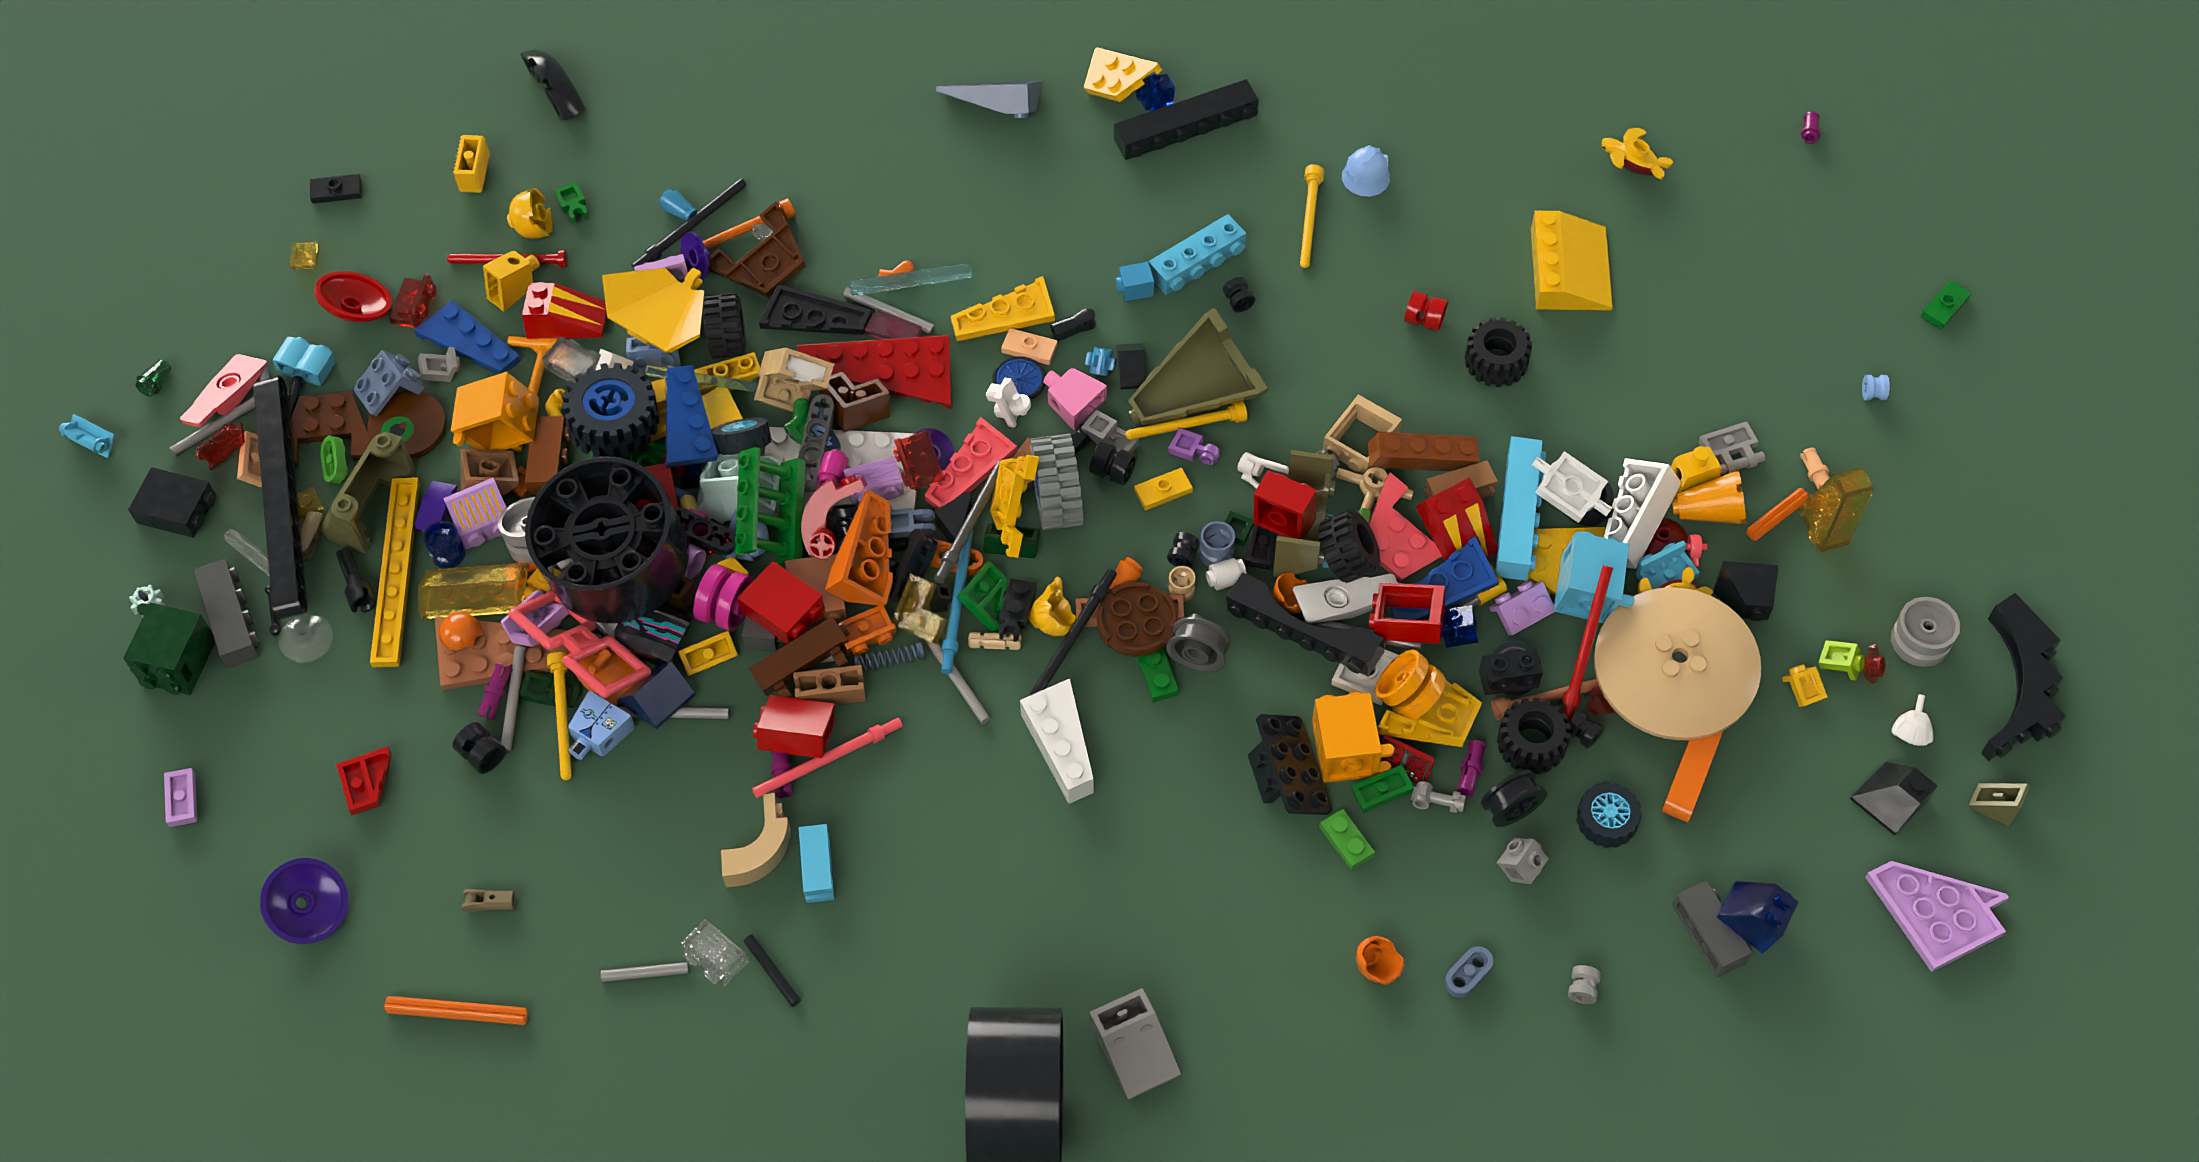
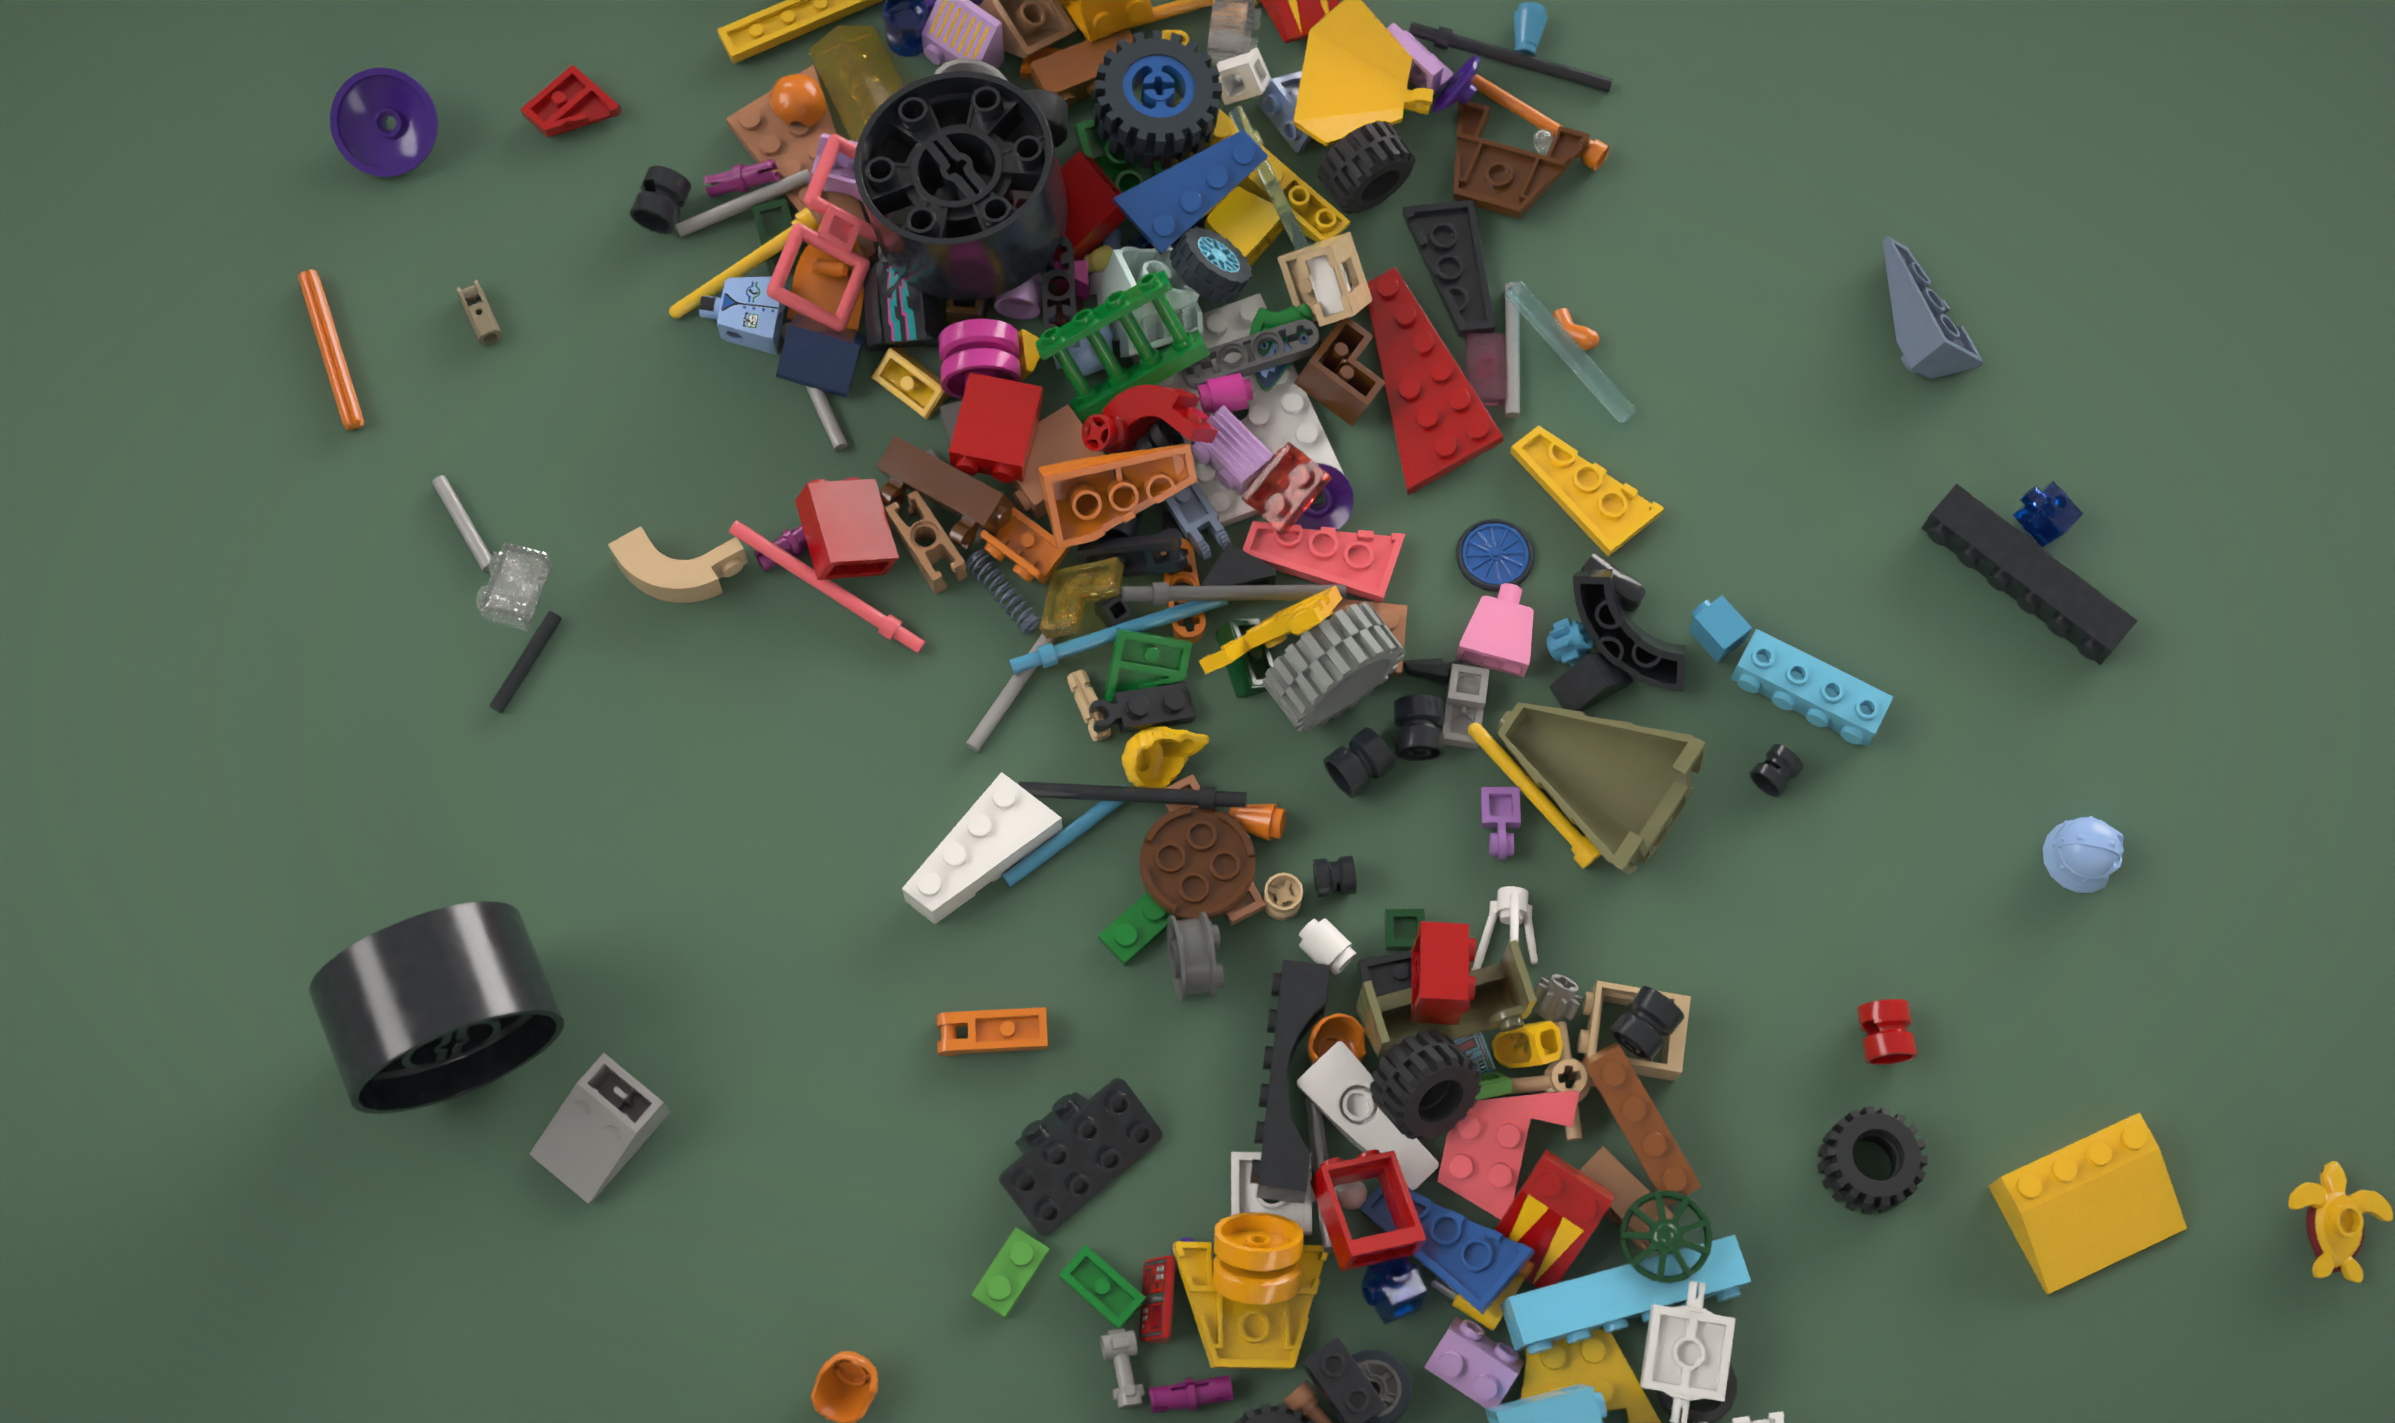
camera: 60 degrees right, 10 degrees up
medium azure piece [799,824,835,903] -> none
white hips [986,378,1031,428] -> none
light nougat plate [1001,328,1058,365] -> none
wing [1084,48,1163,102] -> none
yellow plate [1134,468,1193,511] -> none
sand blue wheel [1200,521,1235,568] -> none
yellow piece [1300,165,1325,268] -> none
light orange container [1312,692,1394,783] -> none
none -> orange plate [936,1007,1048,1056]
none -> dark azure bar [1001,785,1125,888]
none -> black wheel [1323,727,1396,798]
none -> yellow rock [1492,1021,1563,1068]
none -> black brick [1573,569,1686,691]
none -> black wheel [1609,986,1684,1062]
none -> dark green wheel [1620,1190,1712,1283]

